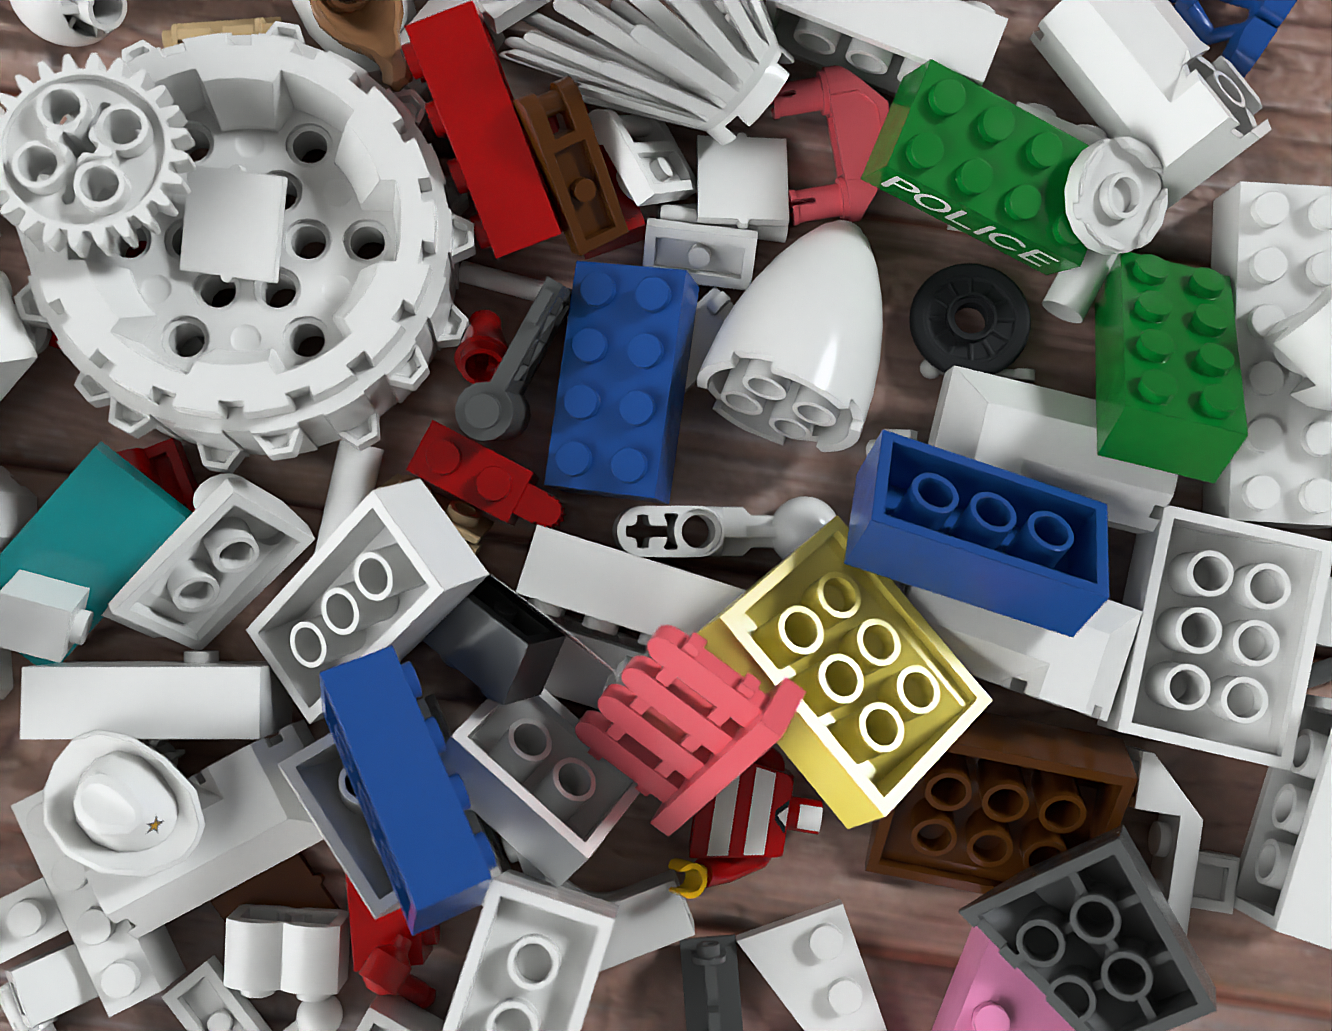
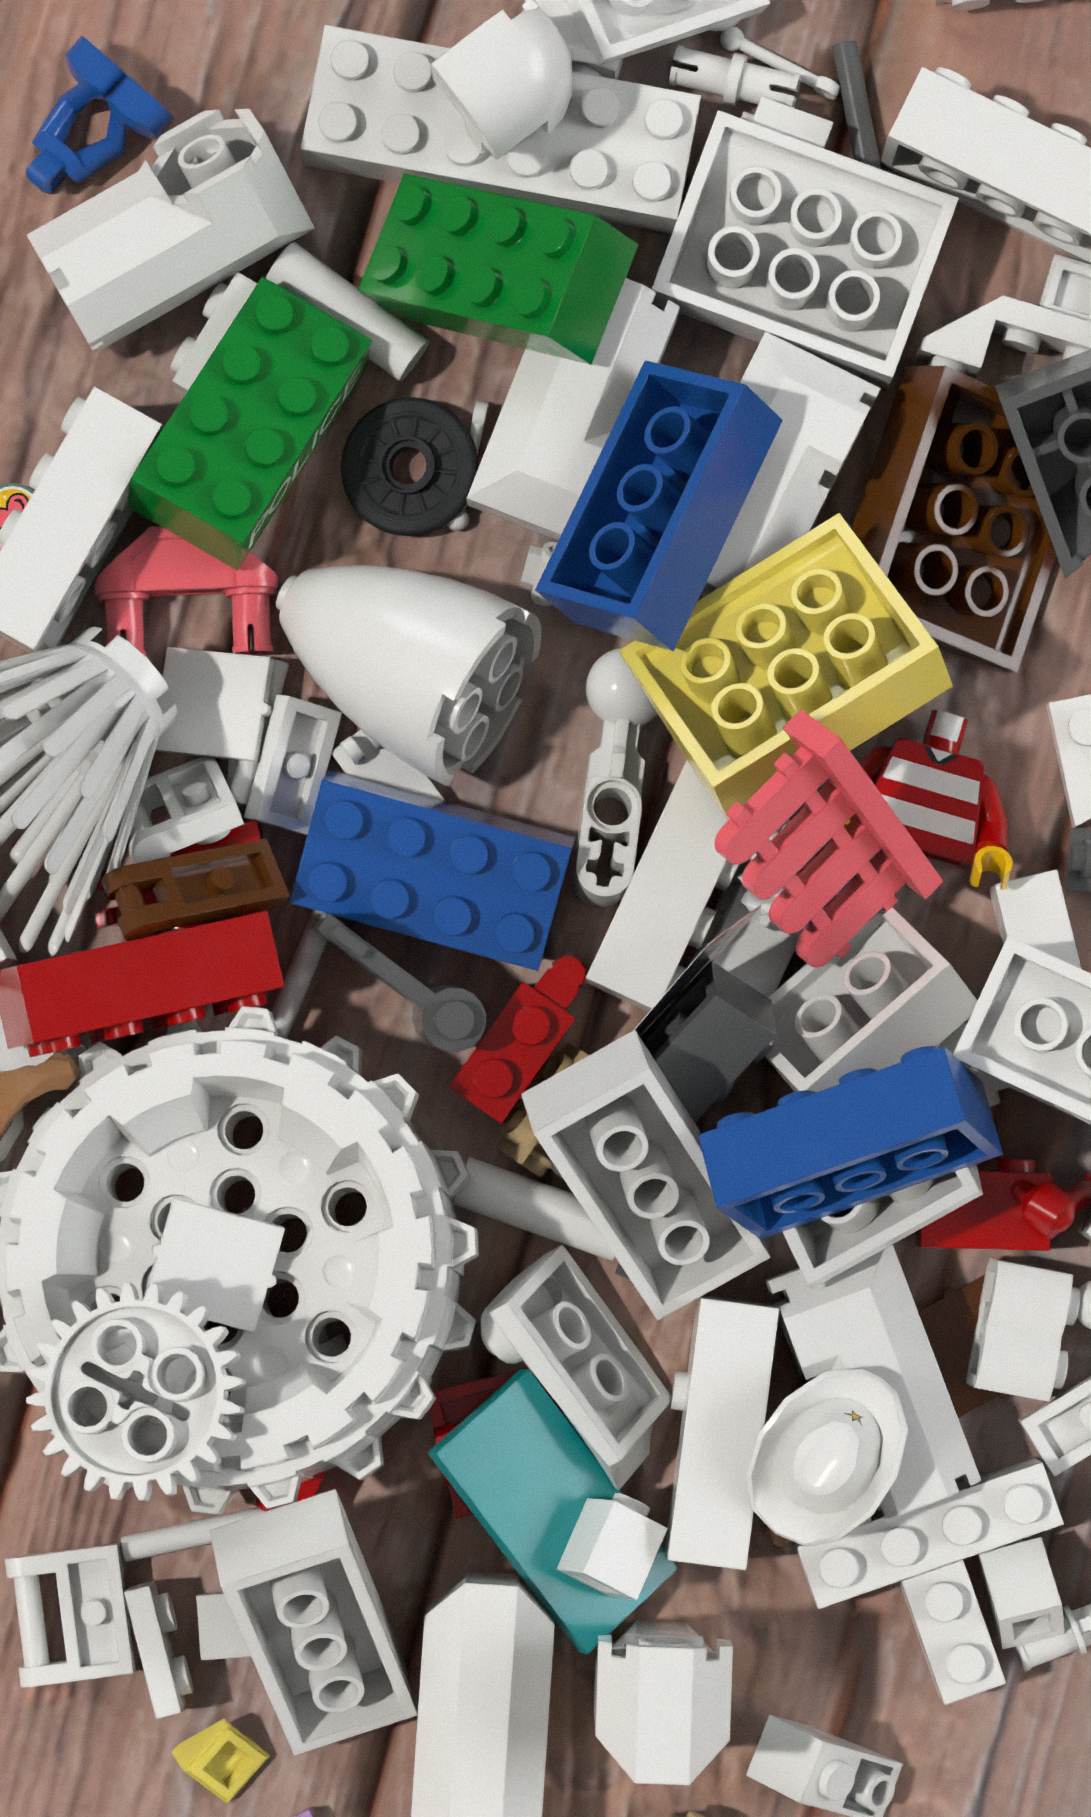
camera: 80 degrees left, 0 degrees up
red cone [454,310,508,384] -> none
white tile [1064,137,1168,255] -> none

